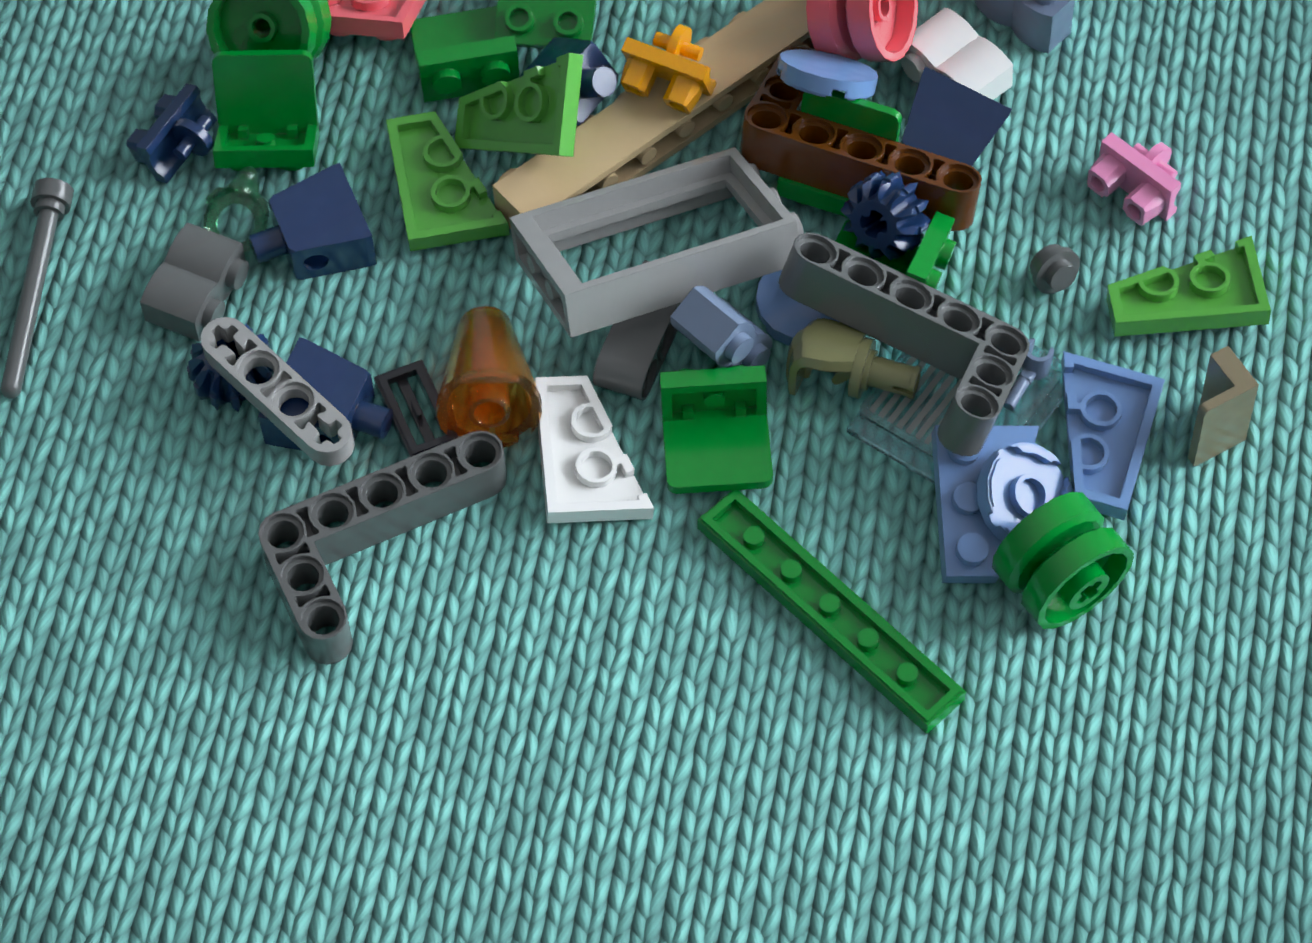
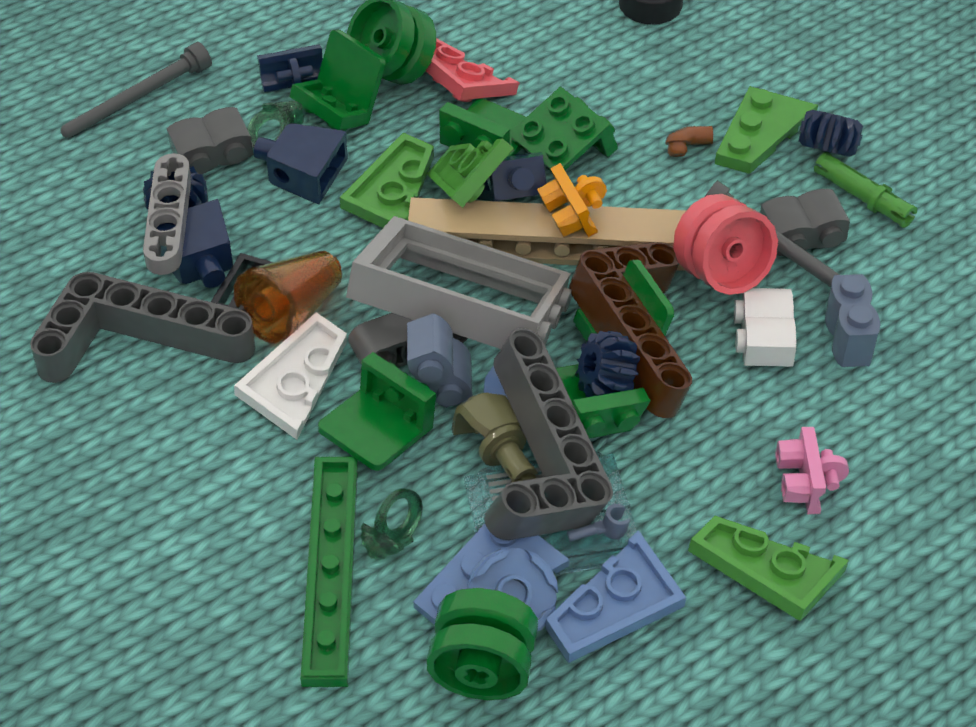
camera: 40 degrees right, 10 degrees down
medium blue tile [776,49,878,101] -> none
dark blue torso [901,66,1012,166] -> none
dark grey plate [1030,244,1080,294] -> none
dark tan panel [1188,346,1259,466] -> none
none -> clear green piece [360,488,423,560]

